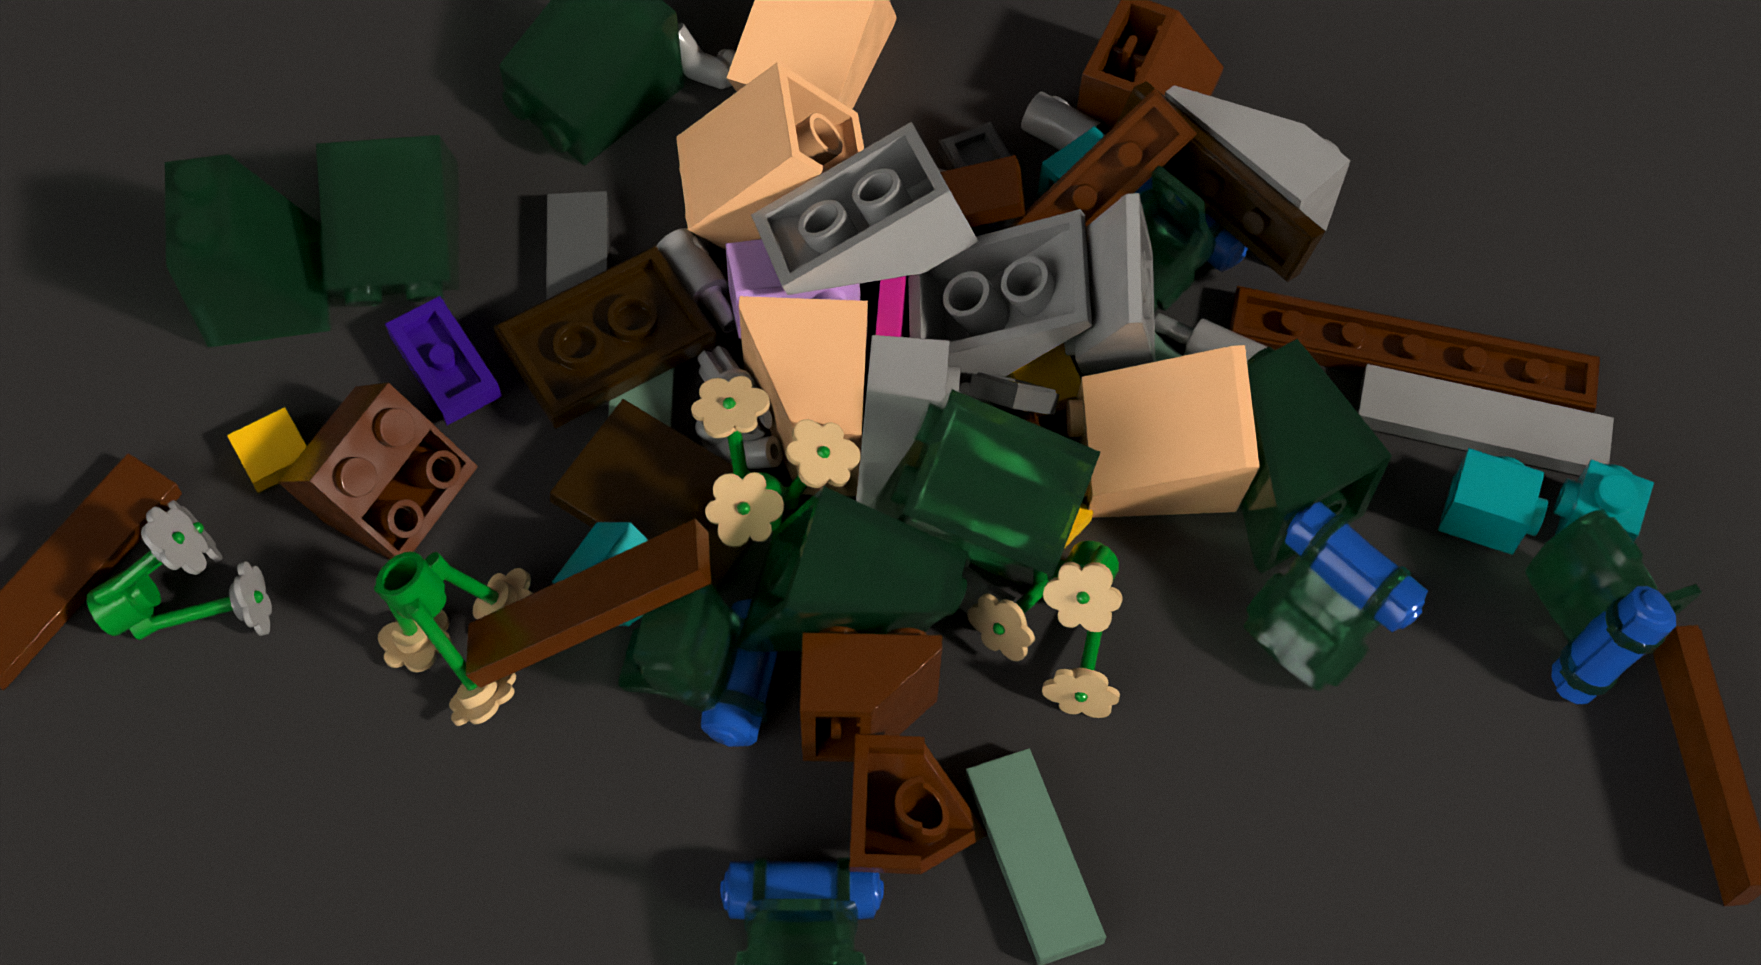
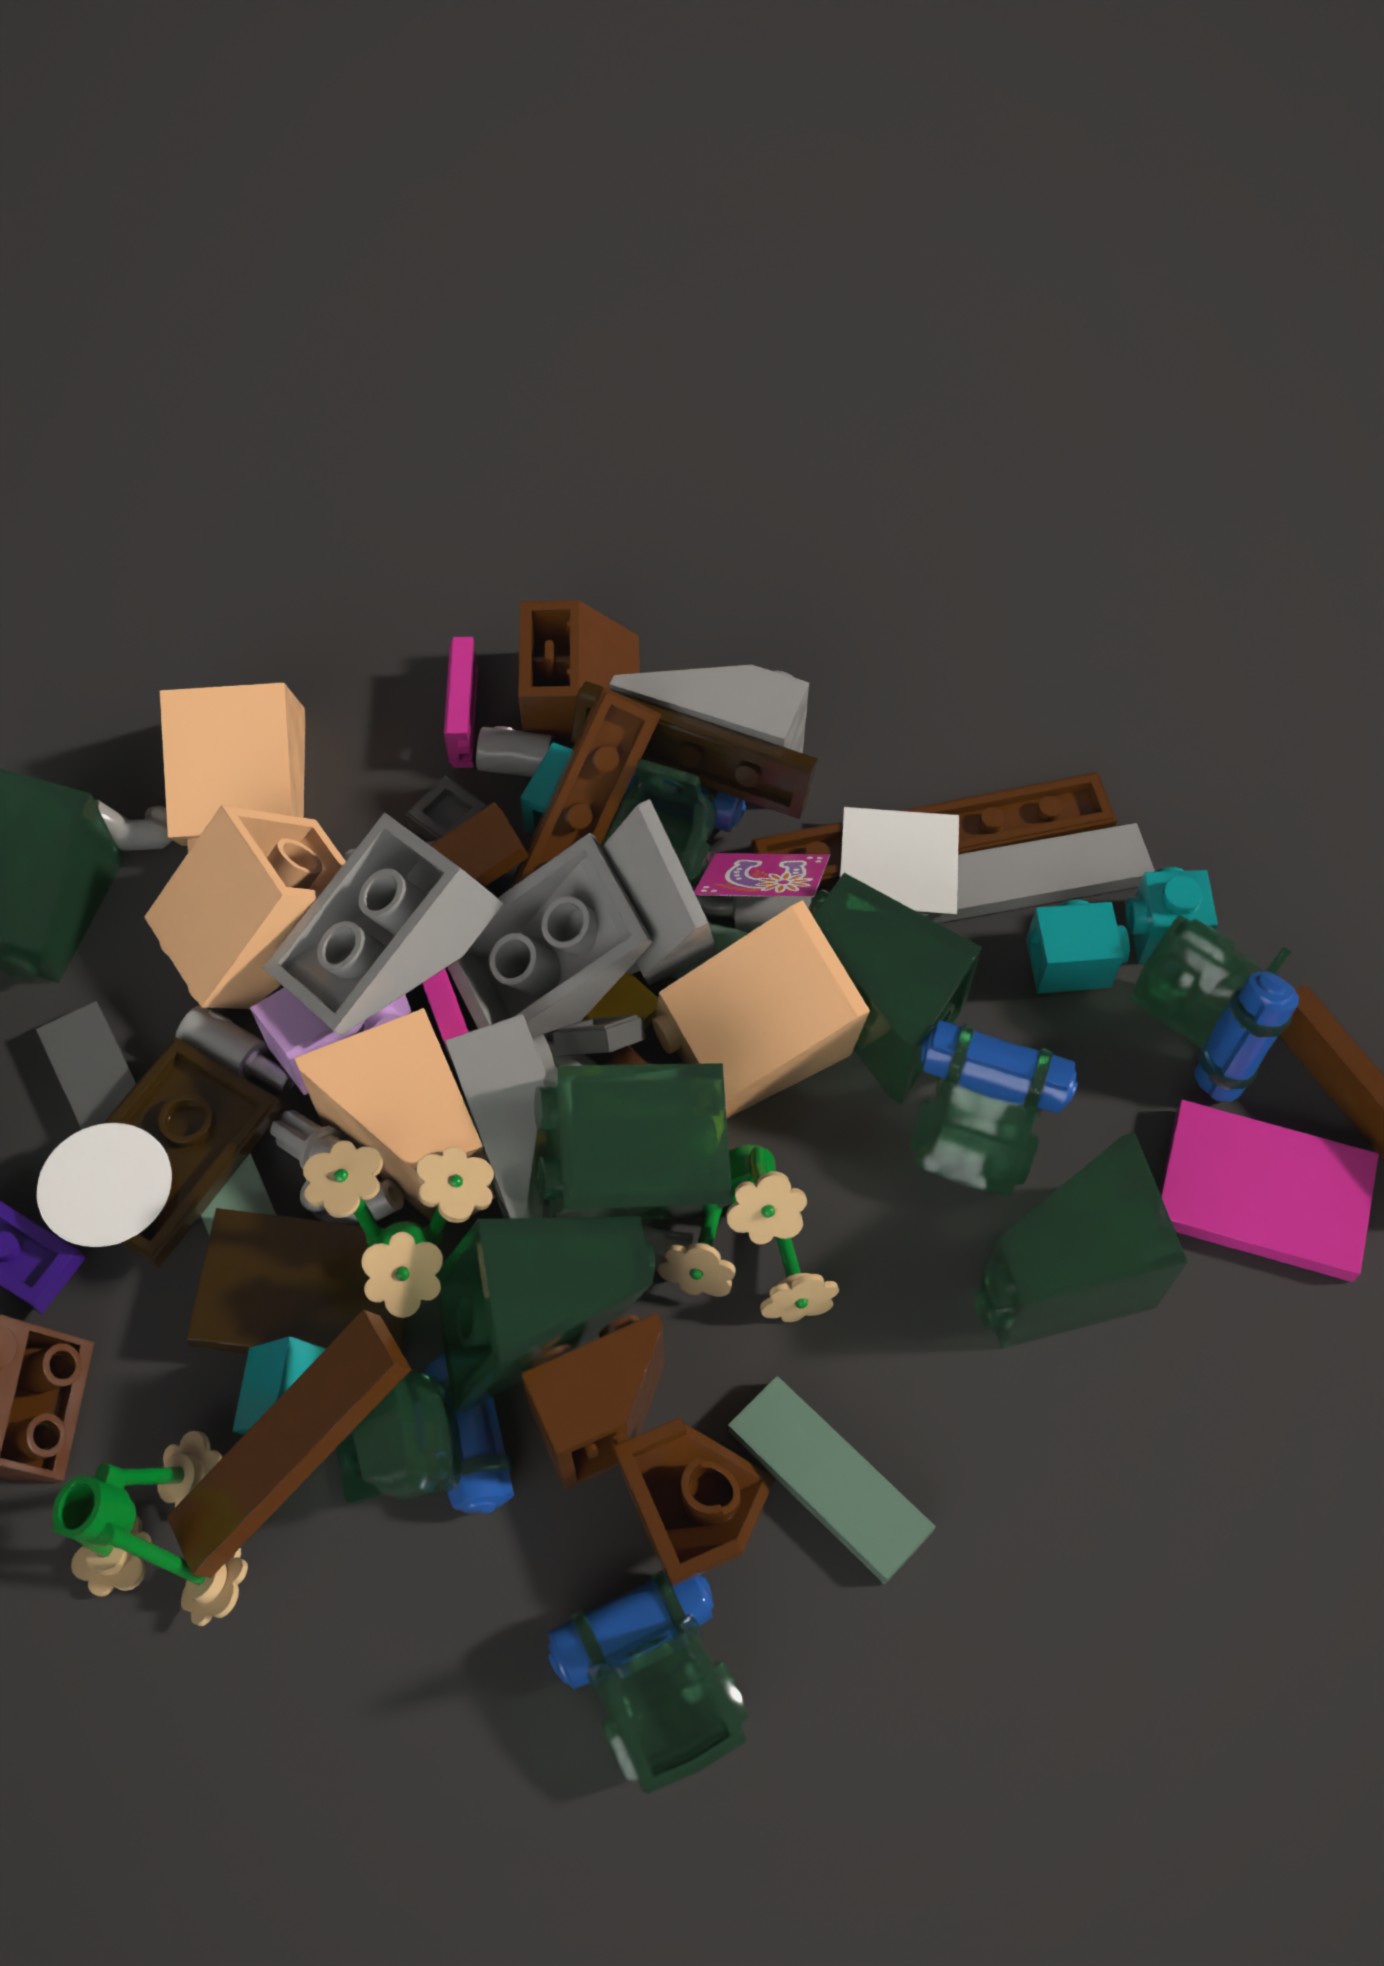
camera: 25 degrees left, 0 degrees up
none -> white sticker [37,1123,172,1247]
none -> dark pink tile [444,637,479,768]
none -> dark pink sticker [694,853,830,897]
none -> white sticker [839,807,959,914]
none -> clear green slope [975,1133,1188,1349]
none -> dark pink tile [1152,1100,1379,1282]

